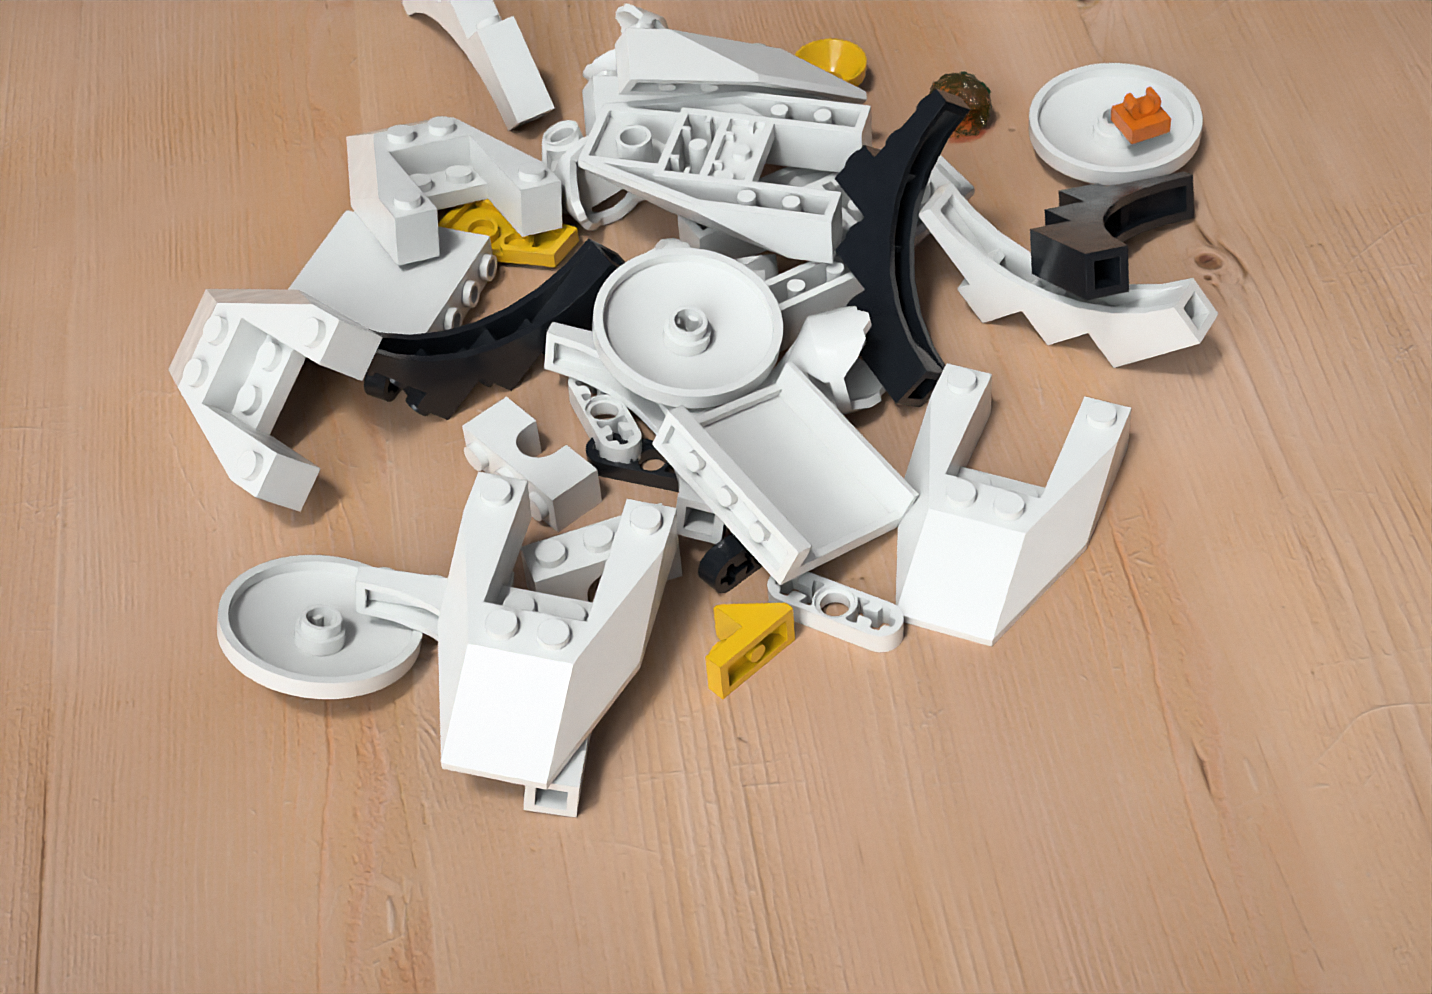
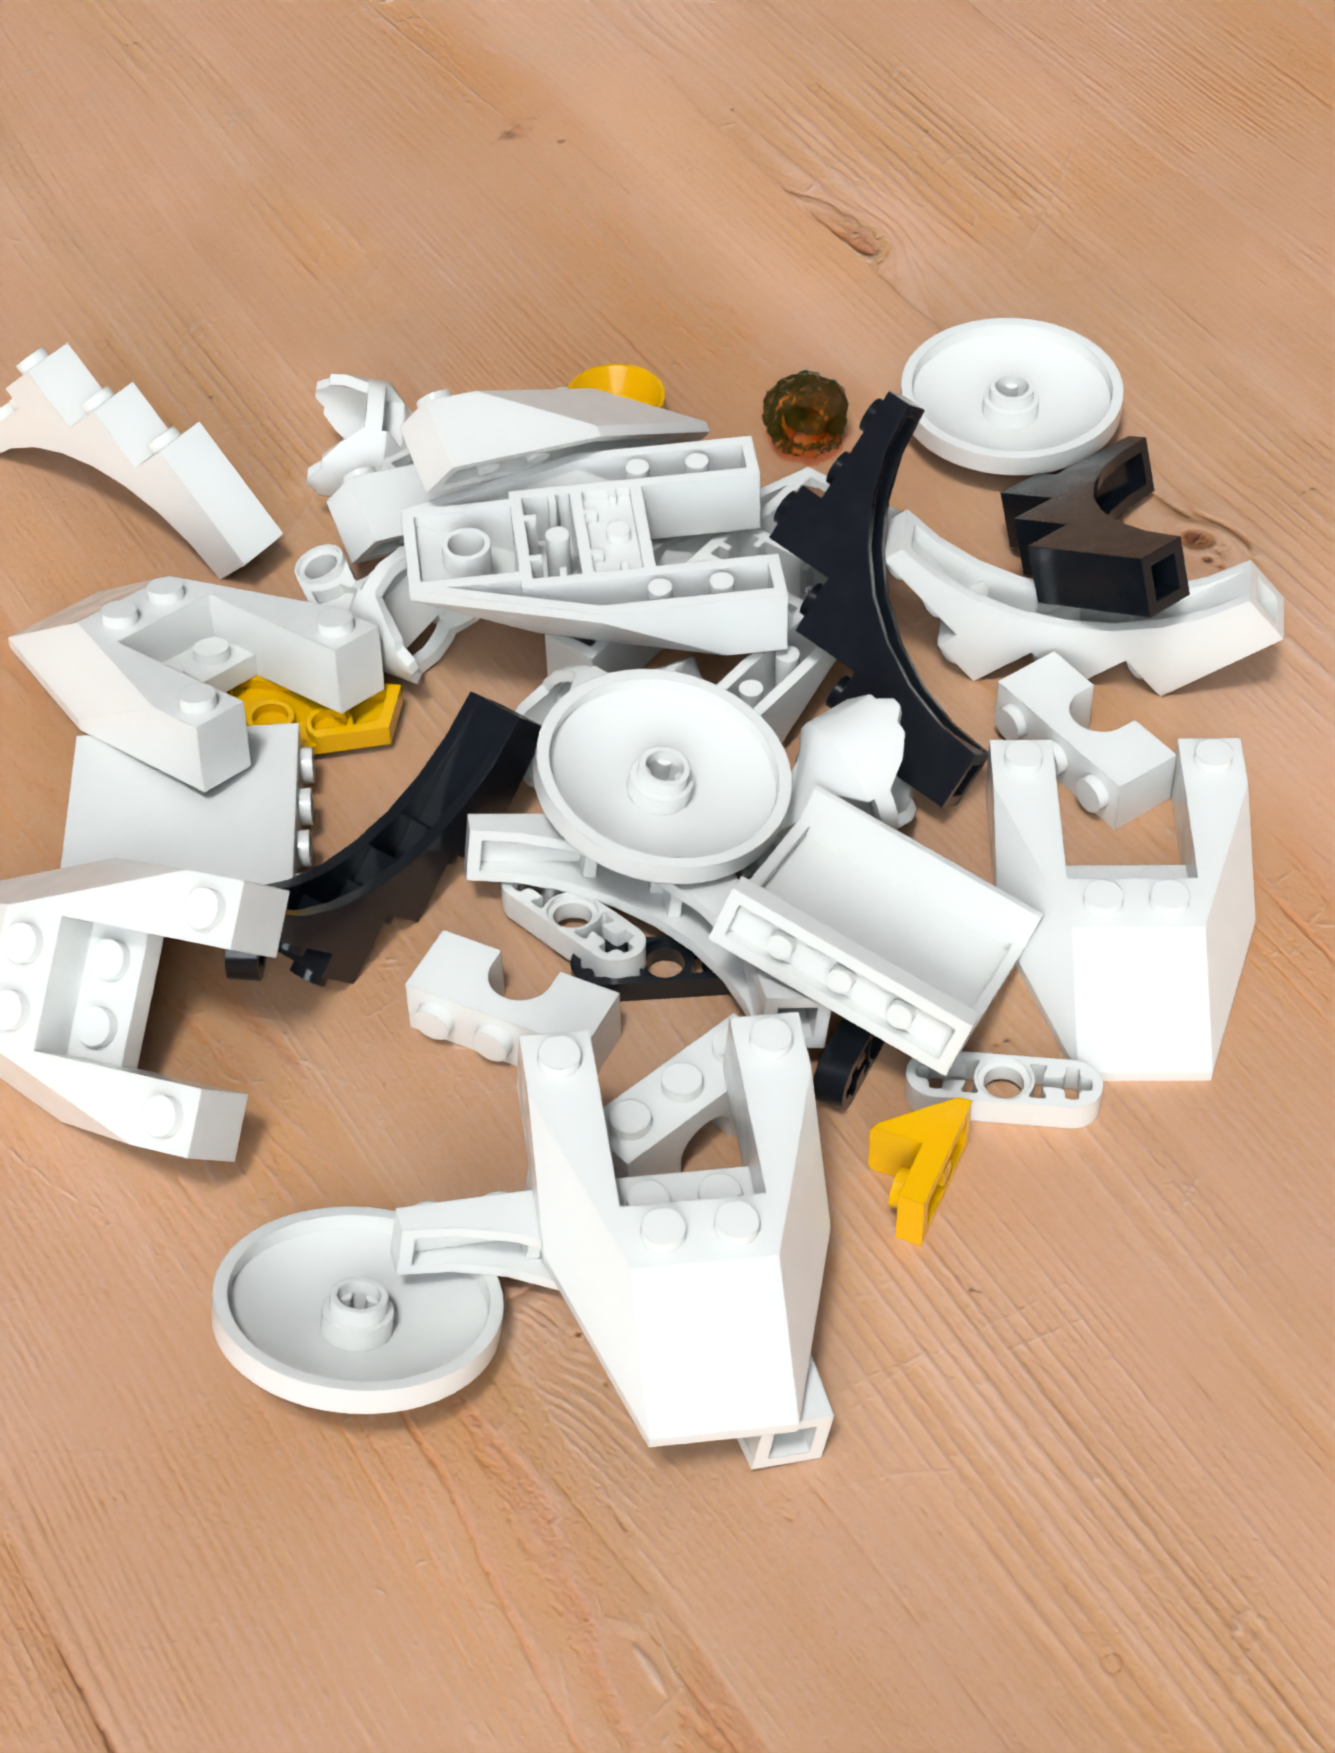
camera: 25 degrees left, 0 degrees up
orange tile [1111,86,1171,145] -> none
none -> white arch [994,651,1177,830]

